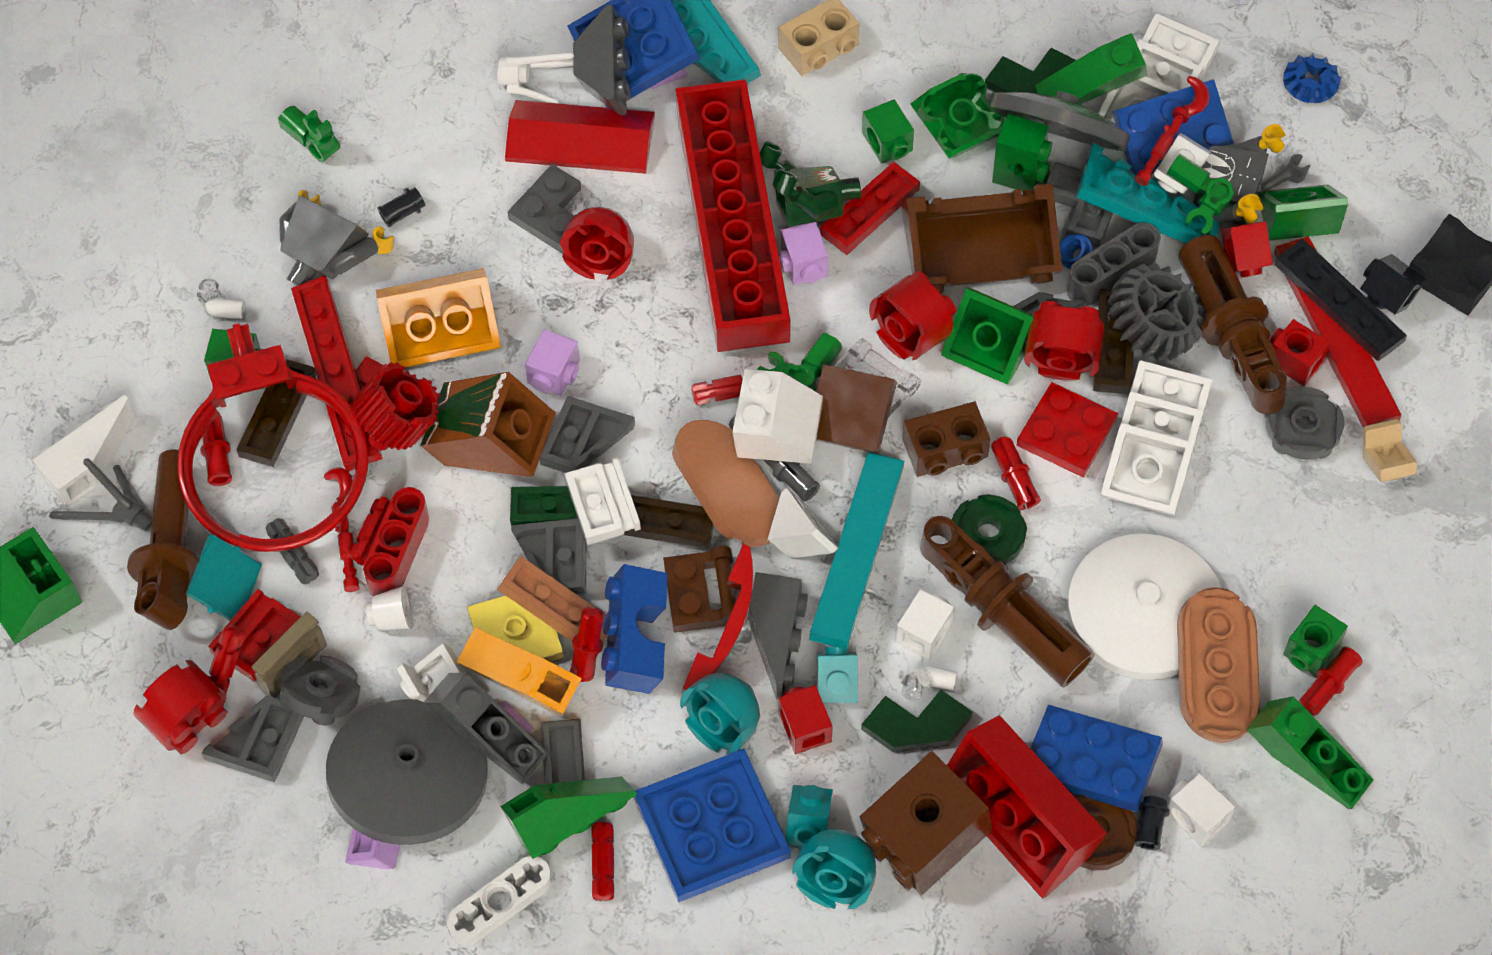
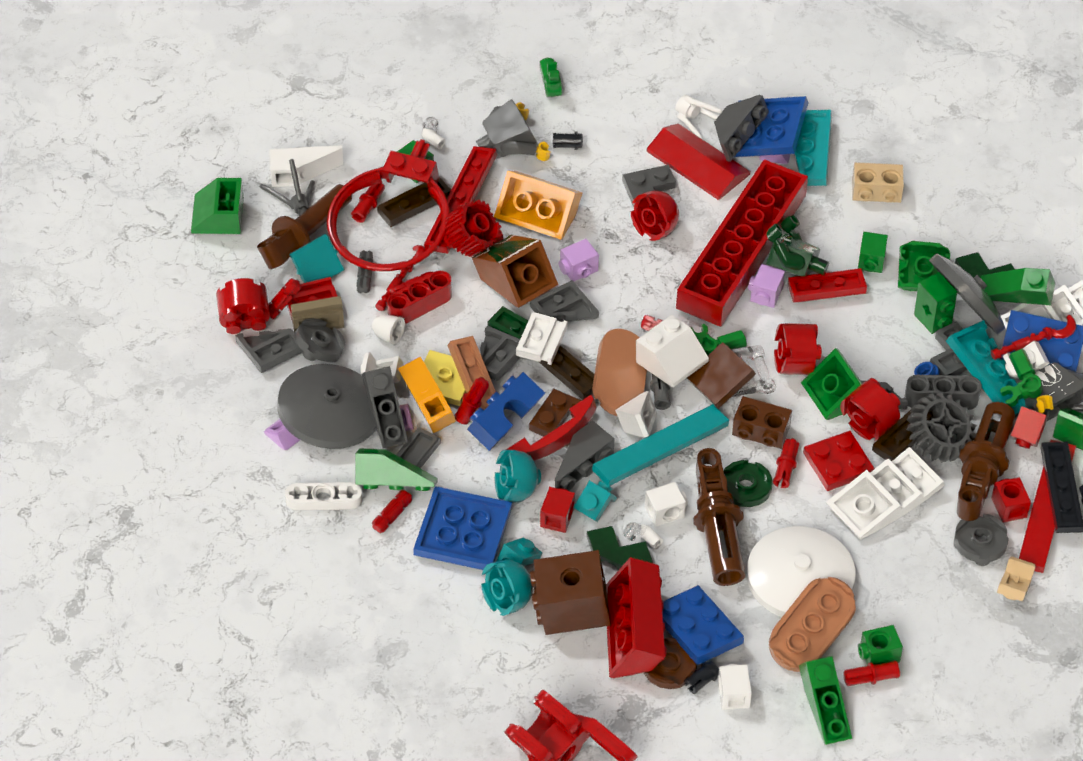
camera: 35 degrees right, 10 degrees down
reddish brown windscreen [902,184,1062,294] -> none

